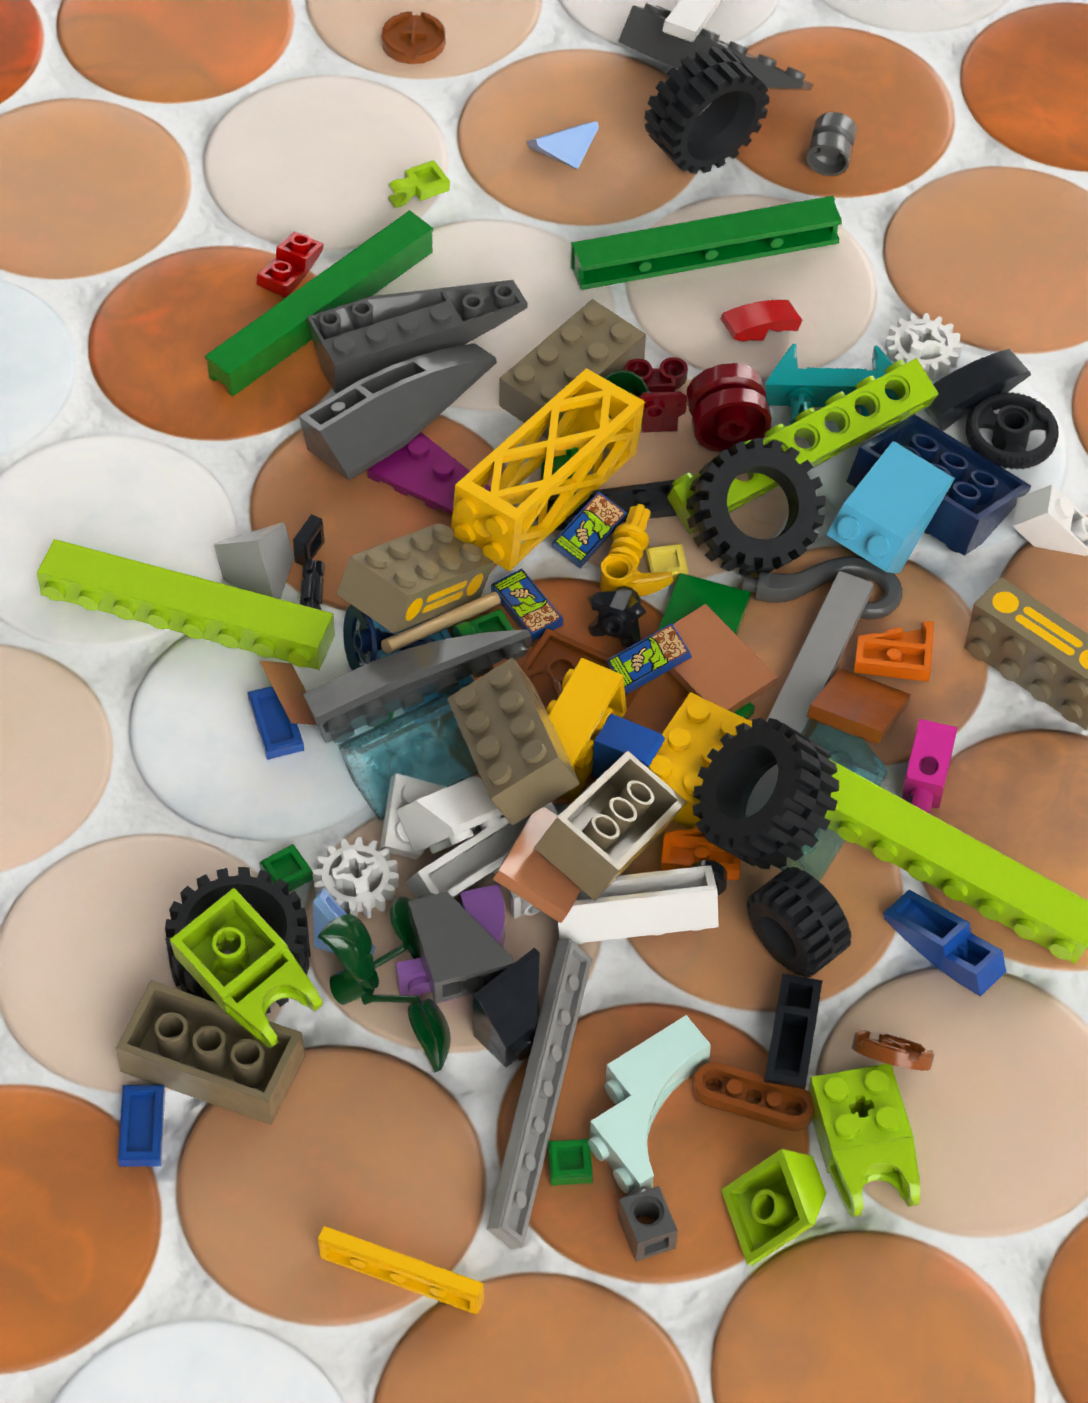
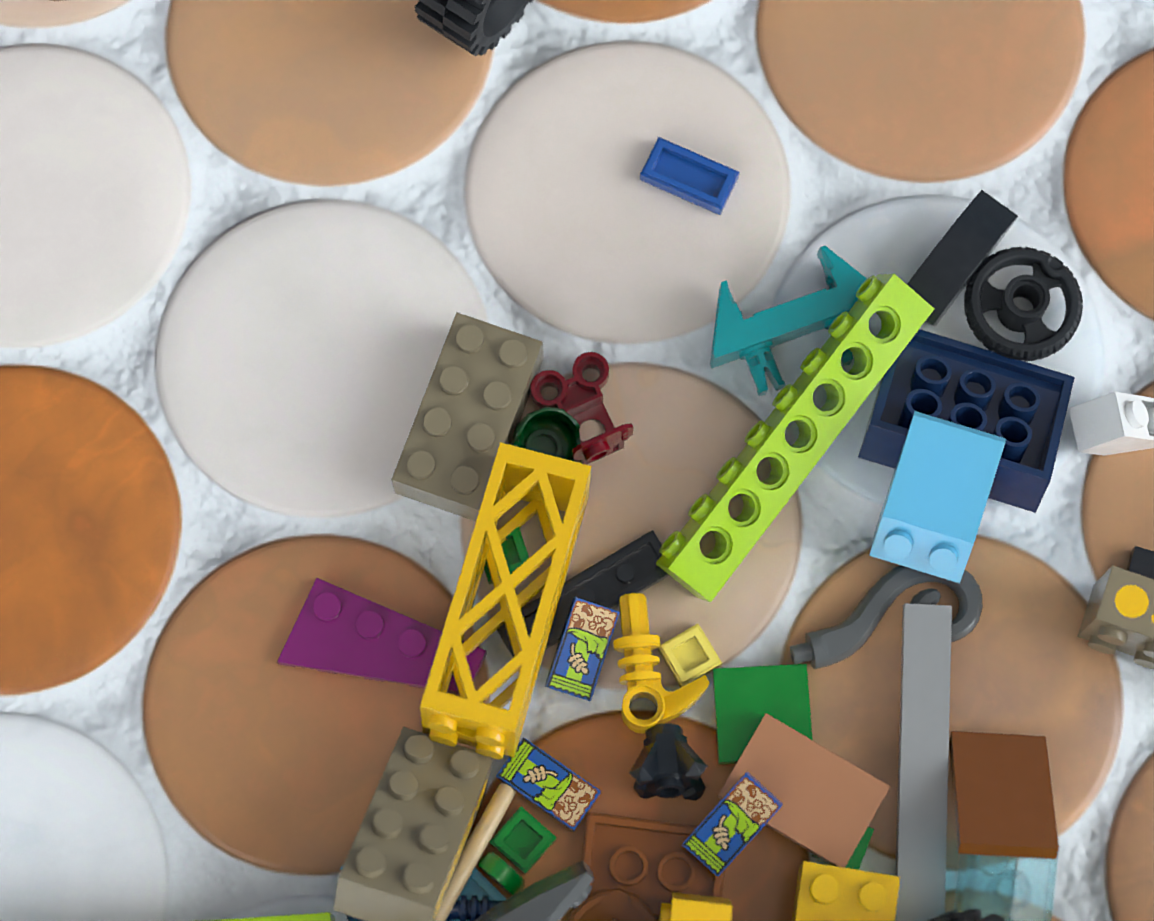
camera: 20 degrees left, 20 degrees up
green tile [205,210,433,397] -> none
light grey slope [213,522,294,599] -> none
red slope [256,231,324,298] -> none
black tile [293,514,325,566] -> none
dark grey wedge [299,343,497,480] -> none
black axle [300,558,325,610] -> none
dark grey wedge [307,280,528,393] -> none
lime plate [388,160,450,208] -> none
light blue slope [527,121,599,169] -> none
green tile [570,195,842,290] -> none
dark red wheel [686,363,772,452] -> none
black tyre [686,438,826,575] -> none
red slope [720,300,803,342] -> none
orange wing [854,621,934,682] -> none
white gear [885,313,962,381] -> none
dark pink torso [902,719,958,814] -> none
none -> blue tile [640,137,740,215]

